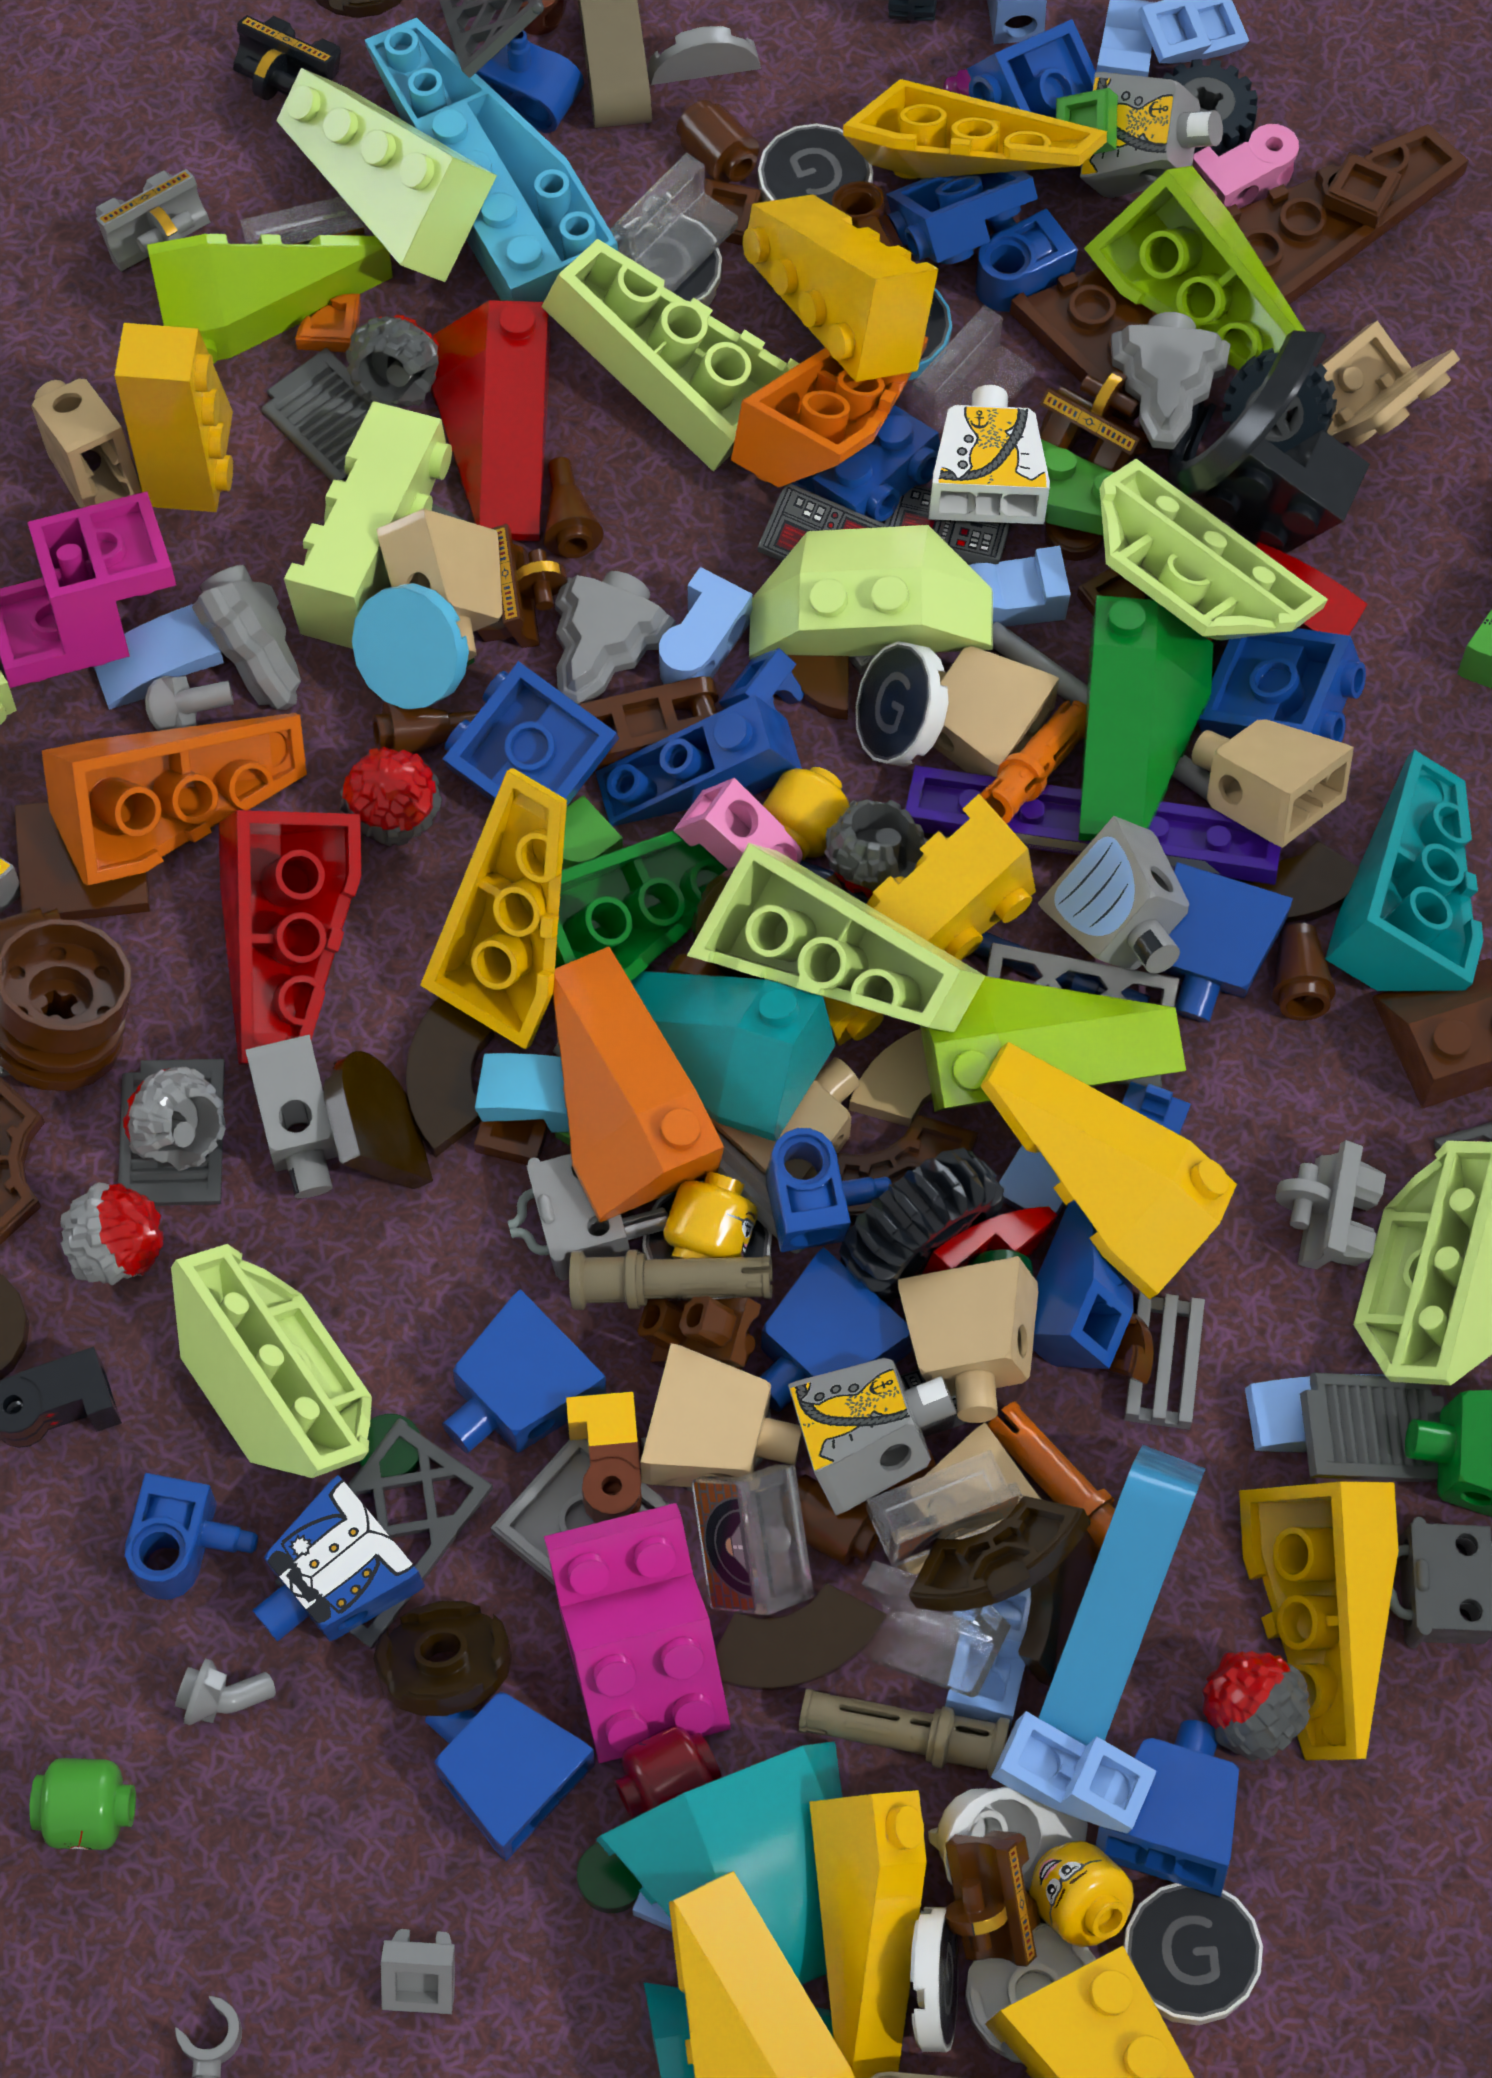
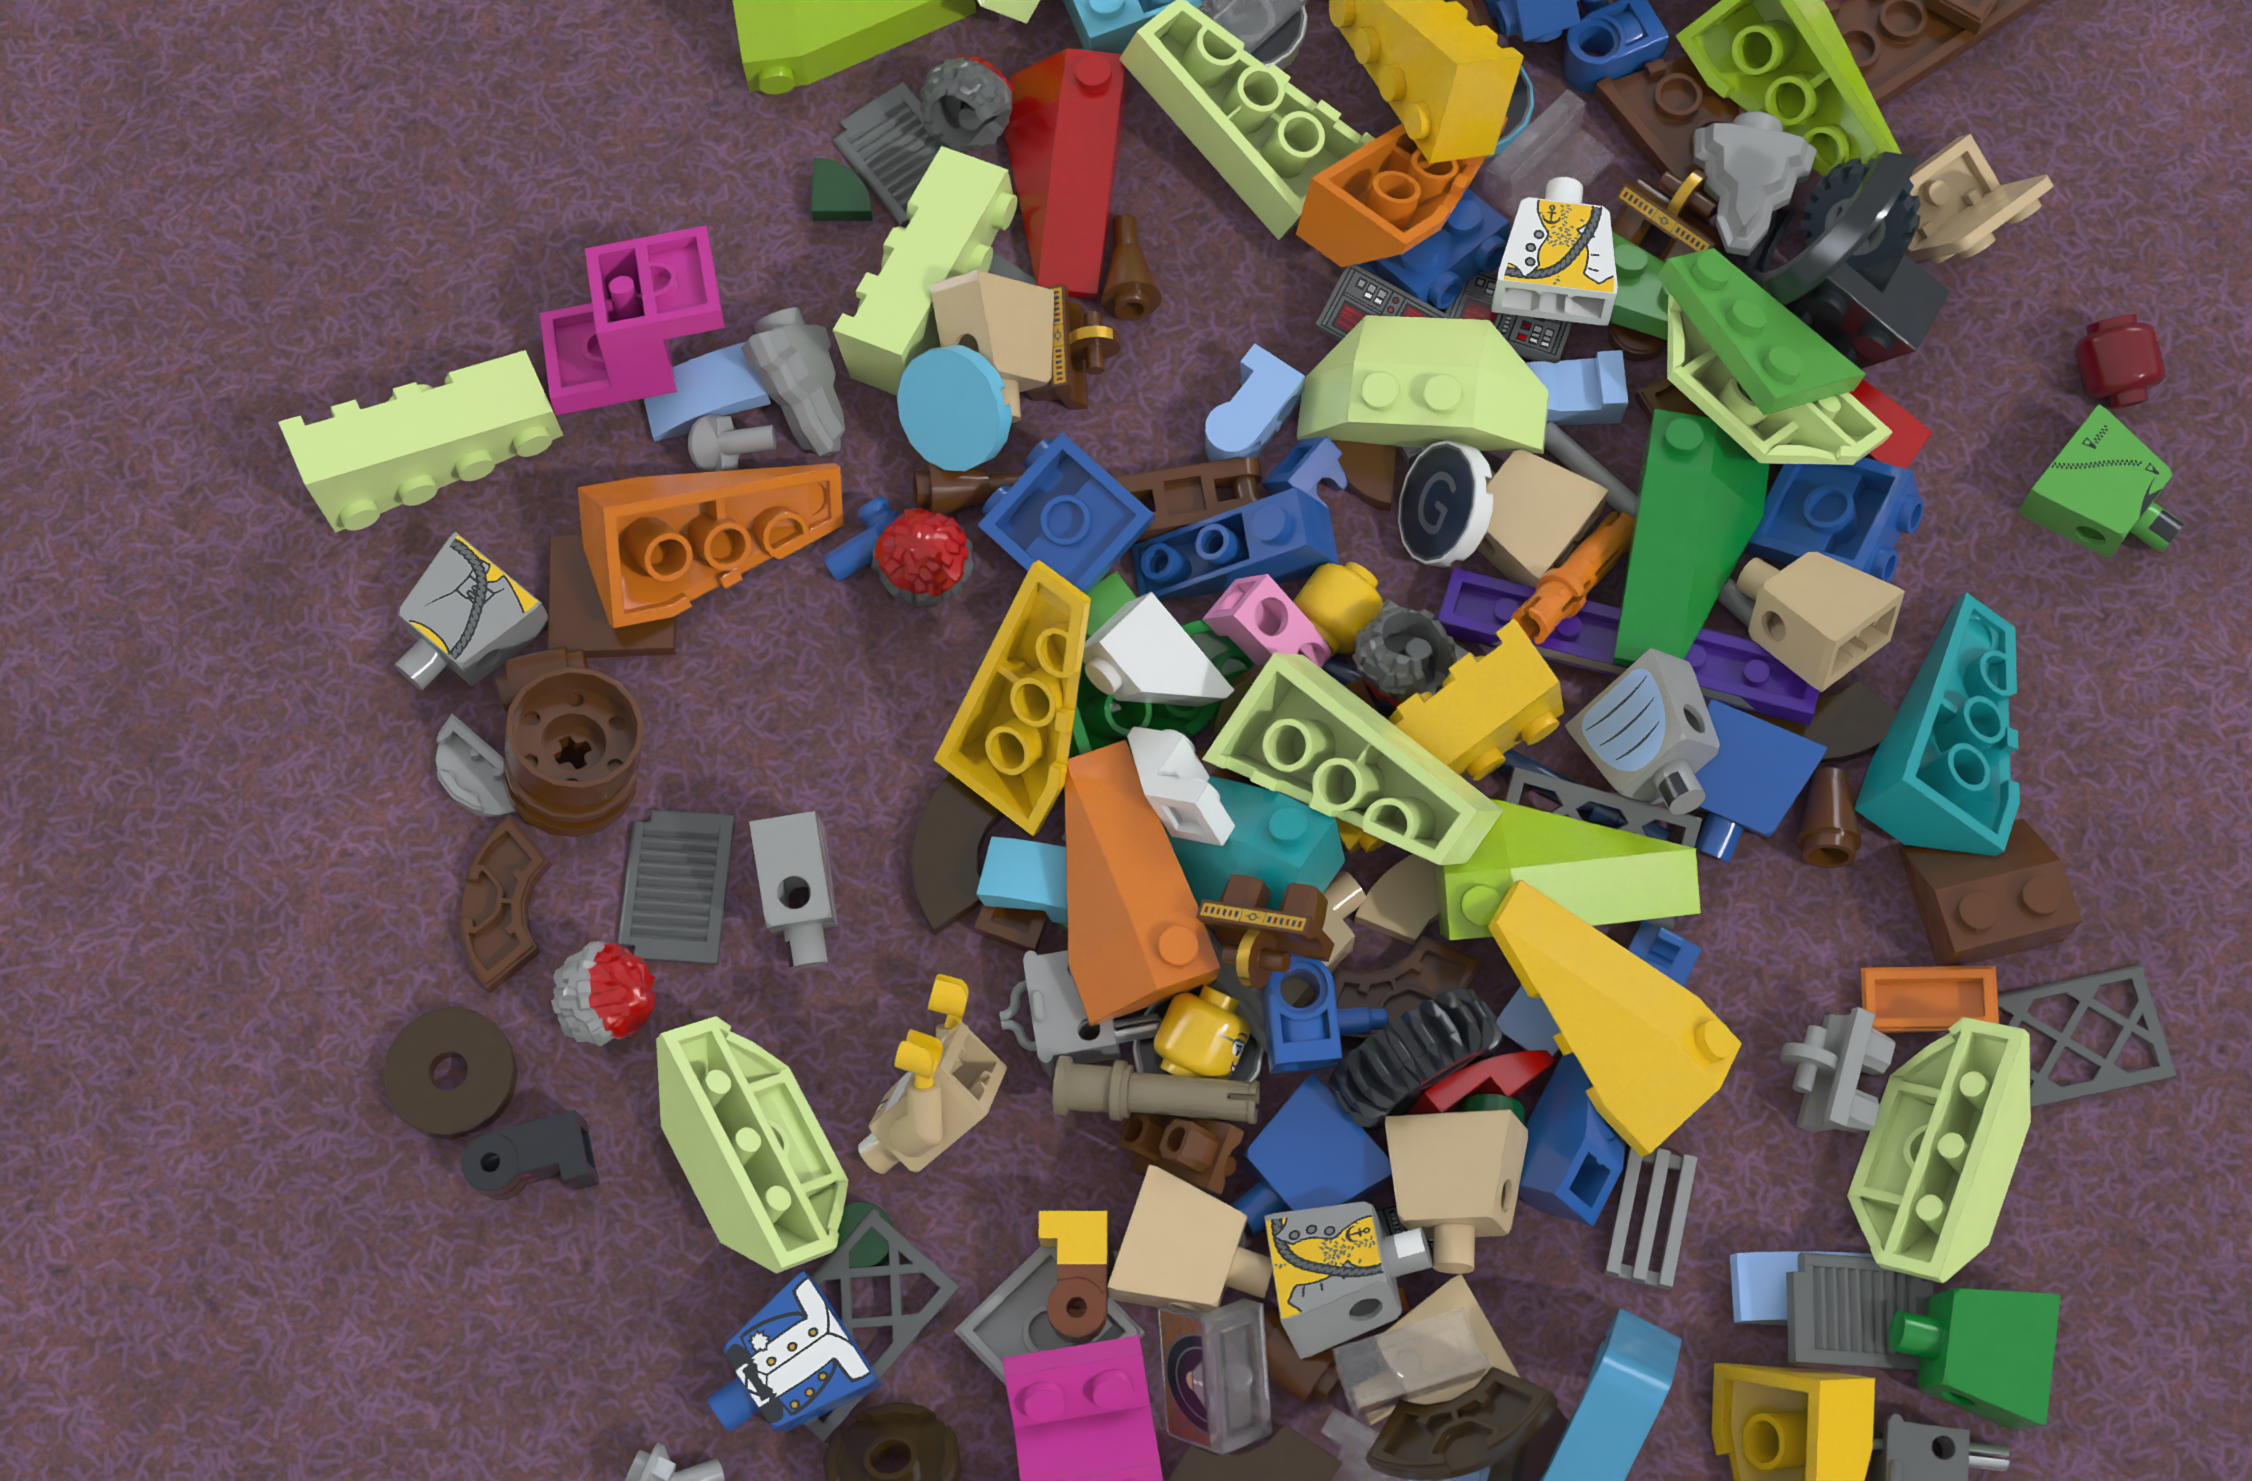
camera: 10 degrees right, 5 degrees up
tan torso [31,379,142,508] -> none
yellow wedge [114,323,233,512] -> none
light grey piece [123,1067,226,1171] -> none
blue piece [125,1473,258,1599] -> none
red wedge [219,810,362,1065] -> none
orange tile [295,294,361,352] -> none
dark brown tile [323,1051,433,1189] -> none
blue torso [442,1289,607,1453] -> none
light grey rock [555,571,676,704] -> none
orange pin [987,1401,1115,1550] -> none
reddish brown tile [1098,1313,1154,1384] -> none
none -> dark green tile [811,158,873,221]
none -> blue arm [823,496,899,582]
none -> tan torso [858,974,1008,1174]
none -> white slope [1082,592,1234,707]
none -> white slope [1127,726,1235,846]
none -> reddish brown hips [1196,873,1334,989]
none -> bright green wing [1657,248,1866,415]
none -> orange tile [1861,966,1999,1033]

